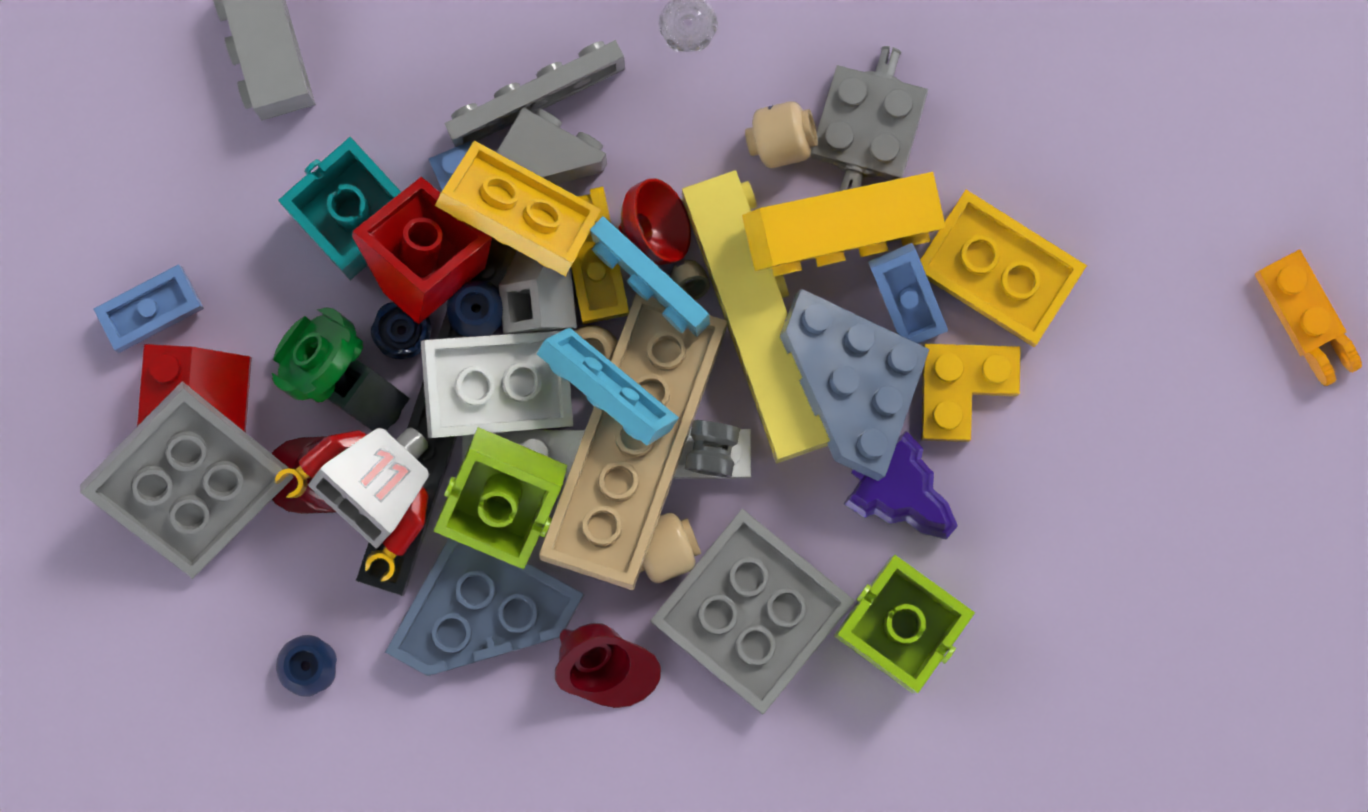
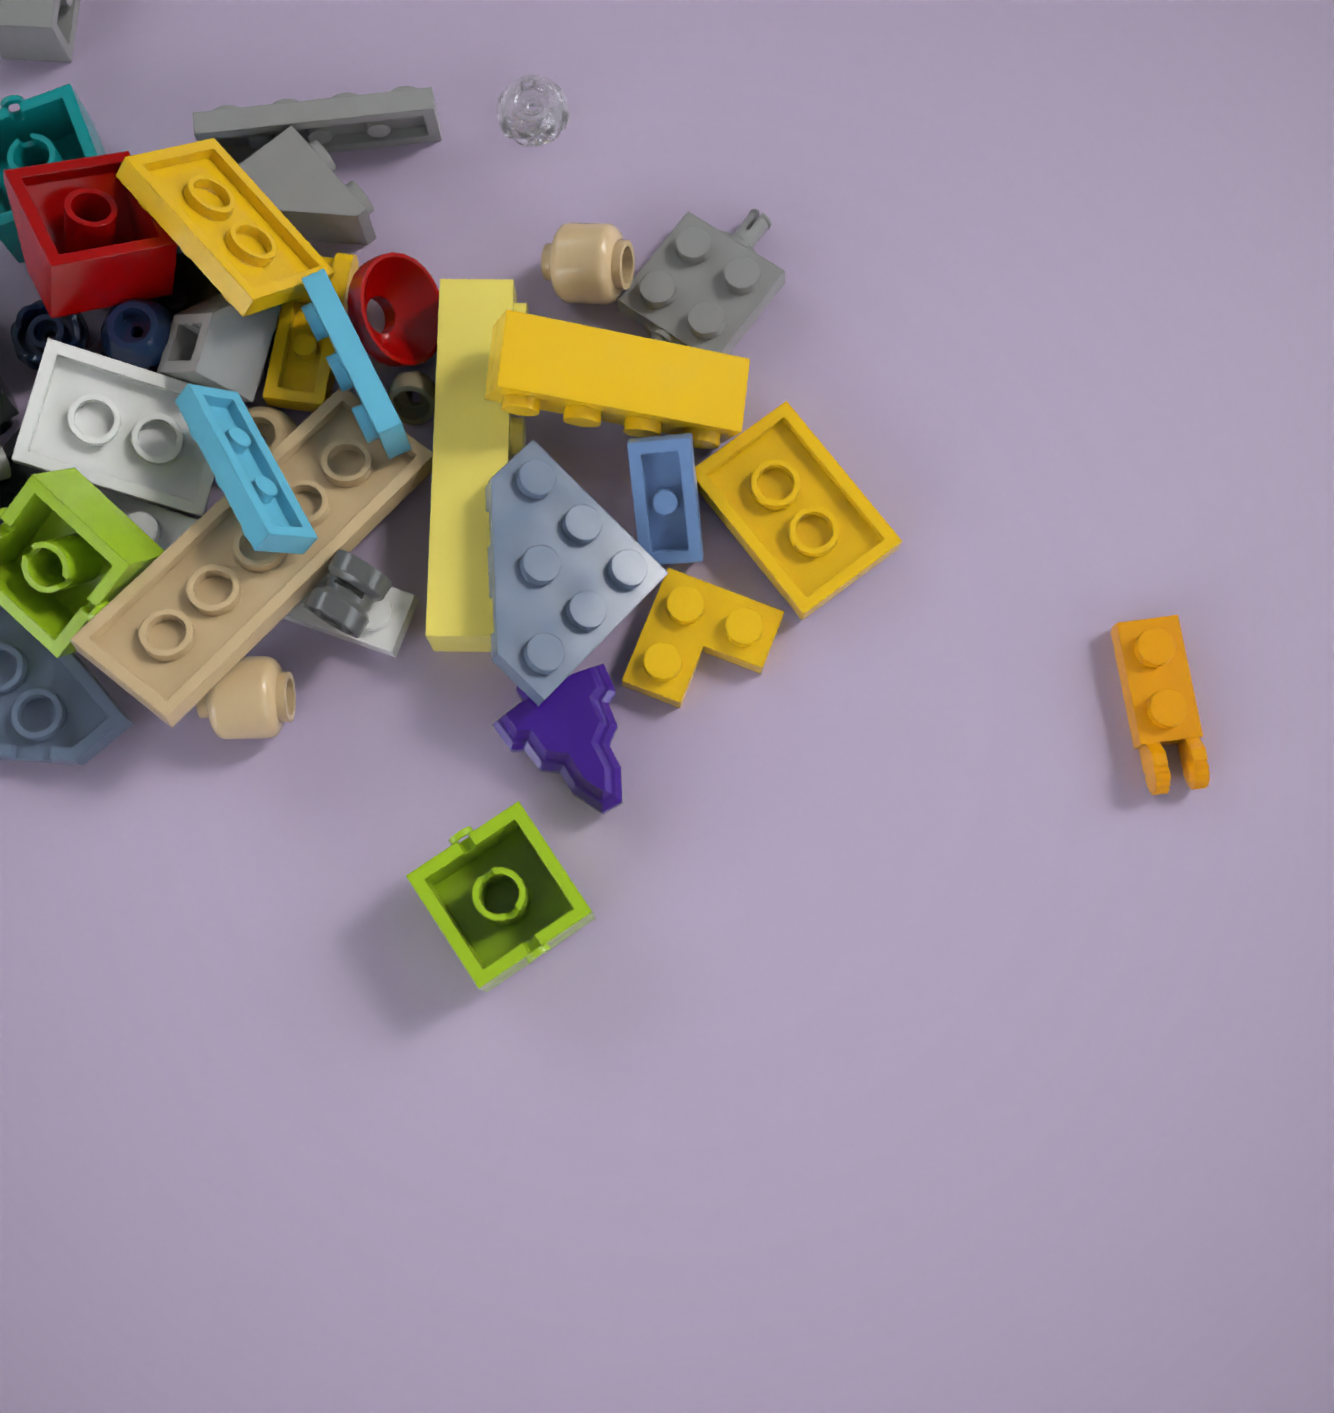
camera: 20 degrees right, 5 degrees down
dark red piece [555,623,661,708] -> none
light grey plate [650,509,855,714] -> none

